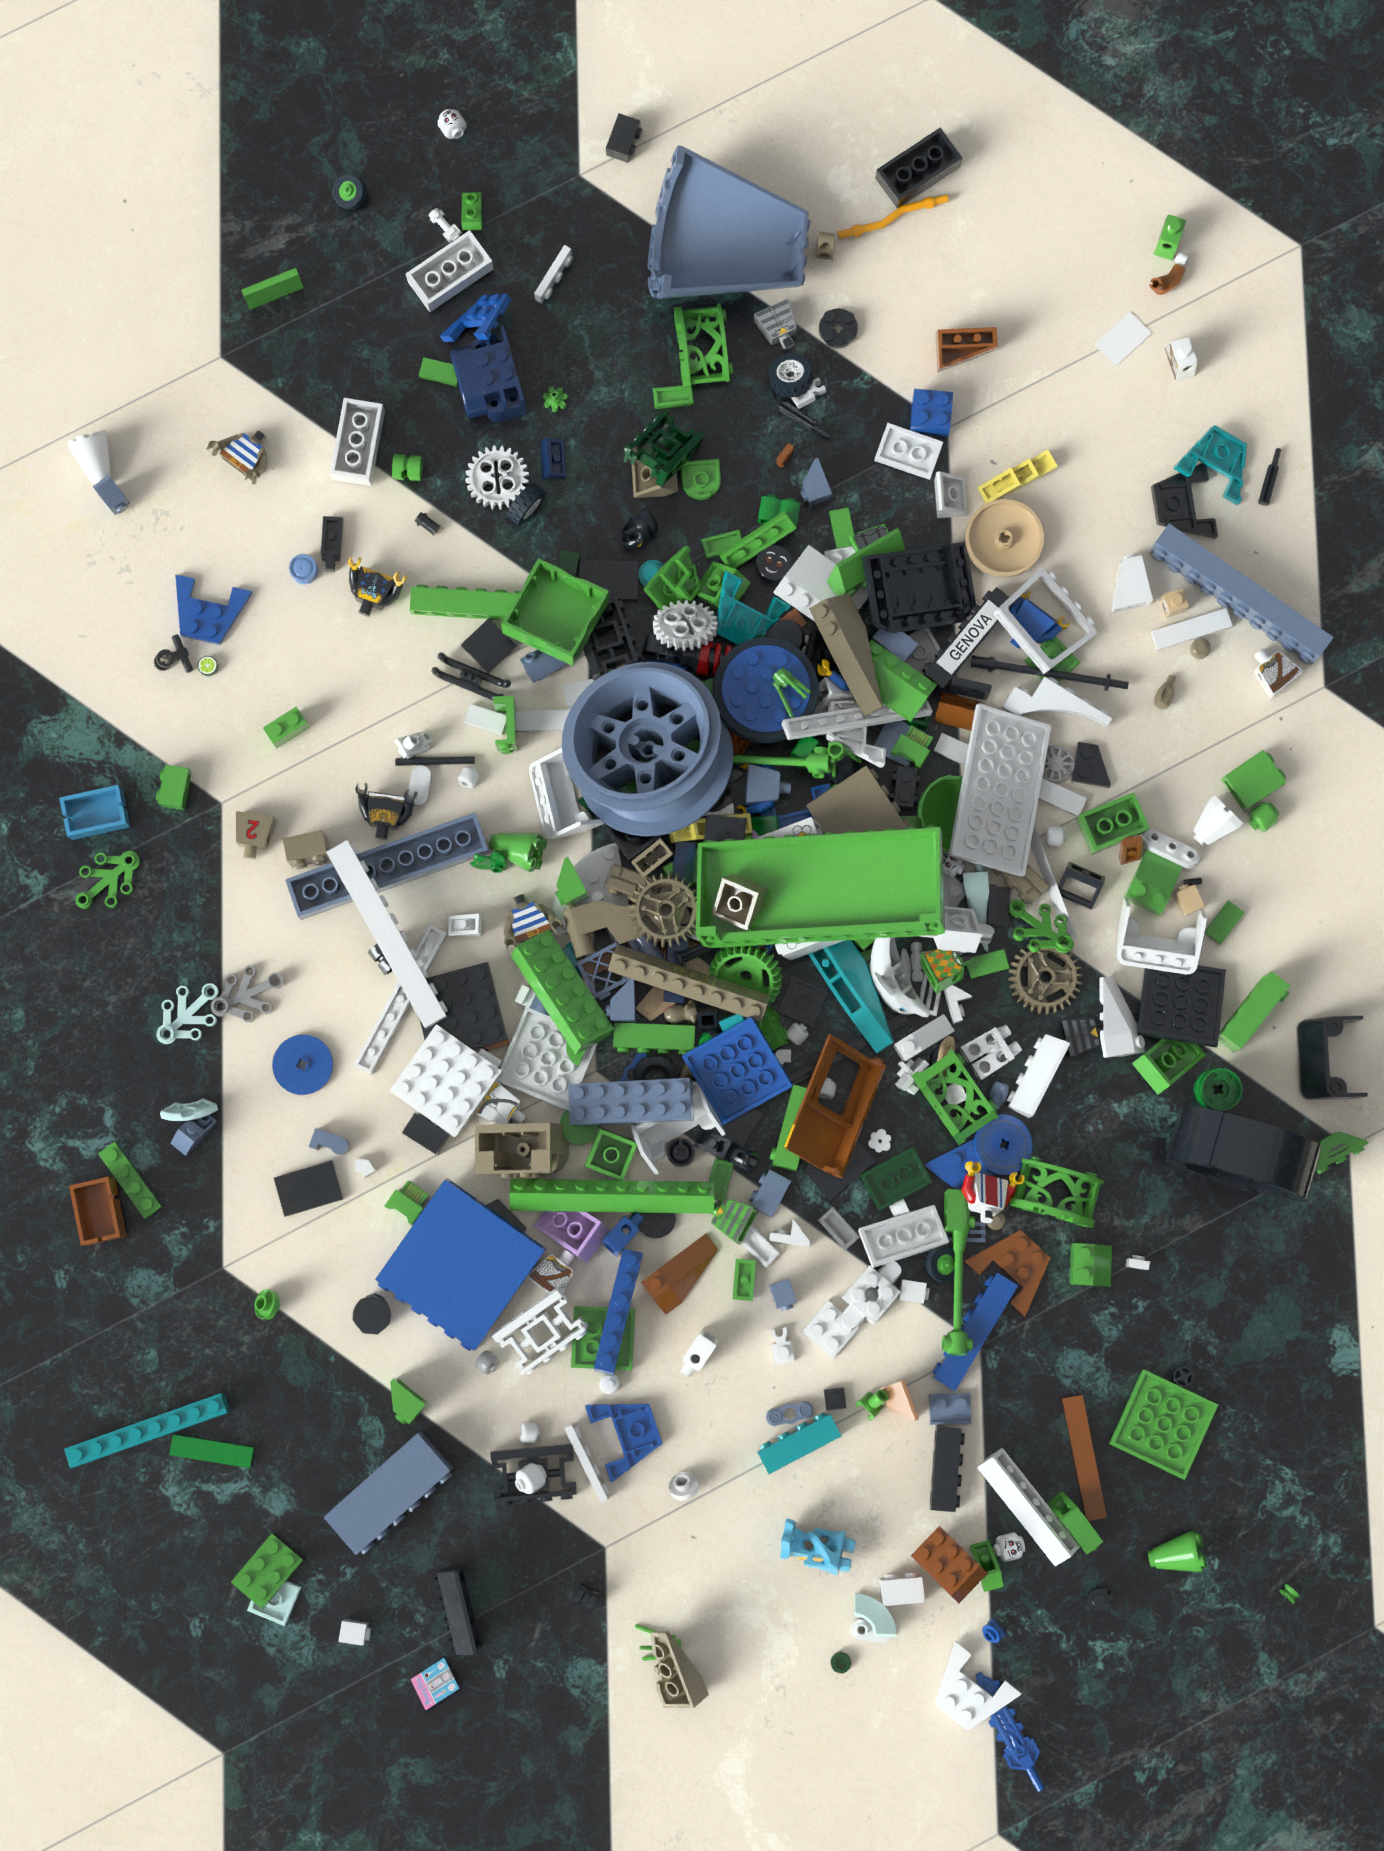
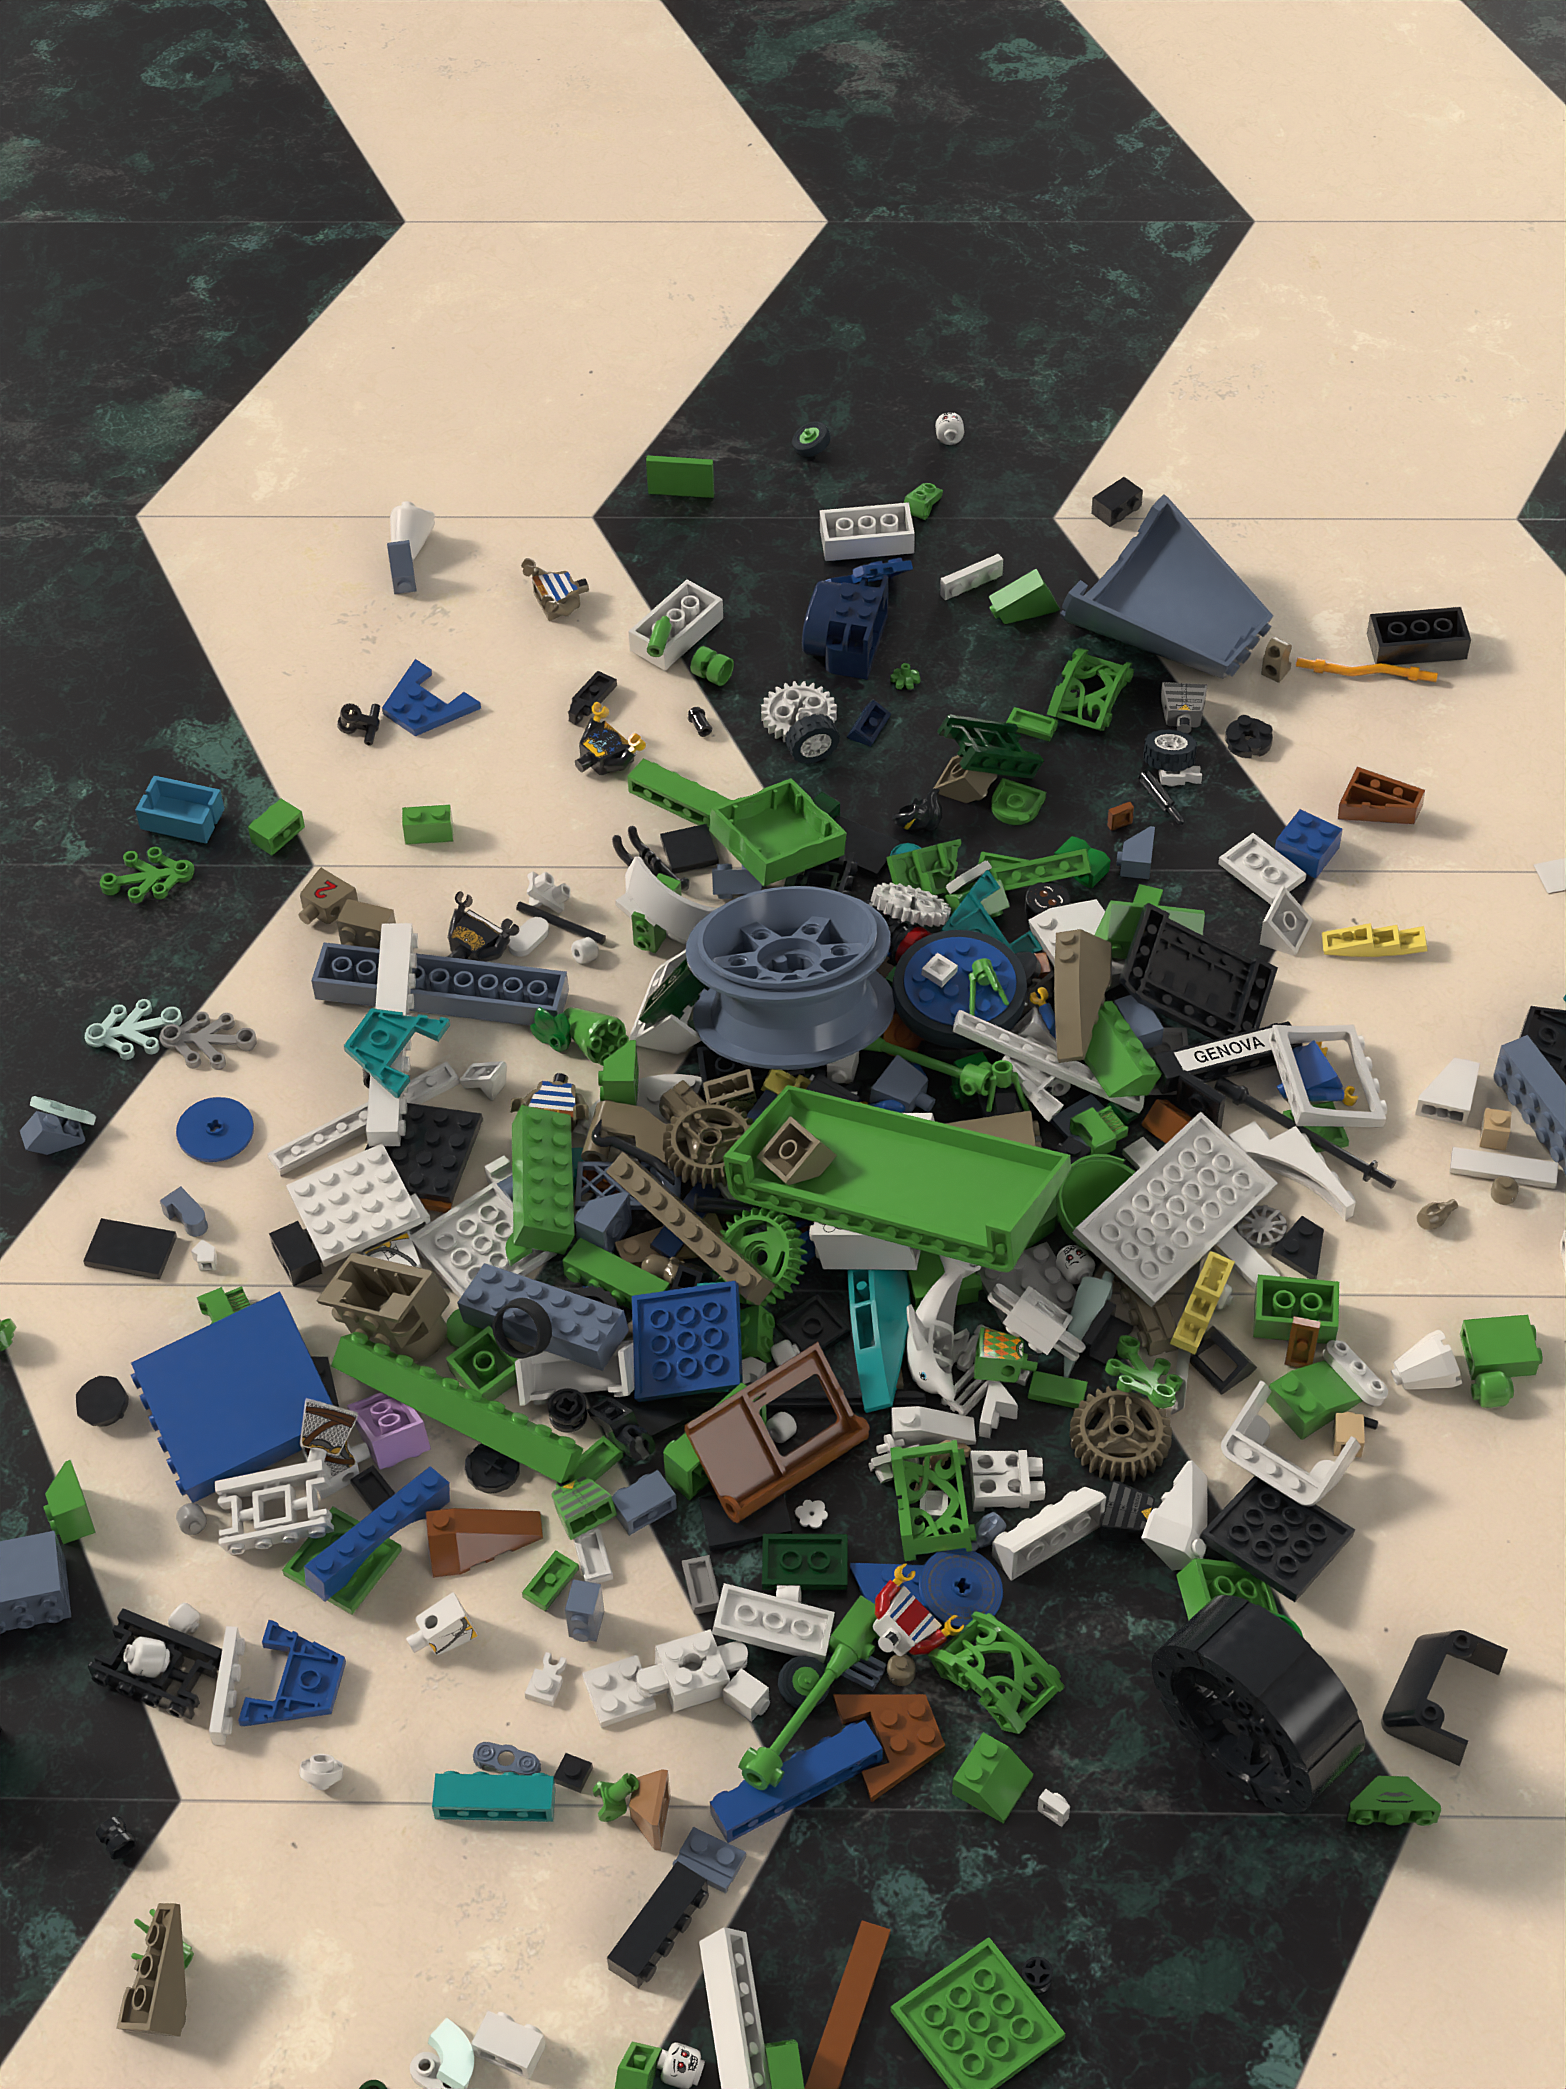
camera: 30 degrees right, 30 degrees down
tile [198,656,218,677] -> none
medium blue wheel [289,554,318,585] -> none
bright green tile [419,357,458,387] -> none
white bar [429,208,462,243] -> none
white piece [599,1374,620,1394] -> none
blue torso [601,1212,644,1257] -> none
white slope [769,1219,810,1247] -> none
medium azure hips [780,1518,856,1575] -> none
dark orange brick [911,1526,988,1603] -> none
tan dish [965,499,1044,578] -> none
bright green tile [1204,900,1245,945] -> none
bright green brick [1219,971,1290,1052] -> none
none -> torso [300,1398,358,1462]
none -> teal wing [344,1008,450,1098]
none -> black tile [350,1465,396,1512]
none -> black tyre [493,1298,552,1359]
none -> black piece [591,1119,675,1185]
none -> white windscreen [625,856,717,944]
none -> dark green slope [638,959,710,1025]
none -> bright green cylinder [647,616,672,657]
none -> white plate [922,953,958,987]
none -> white tile [946,861,992,894]
none -> bright green slope [989,569,1060,624]
none -> light yellow slope [1170,1251,1235,1355]

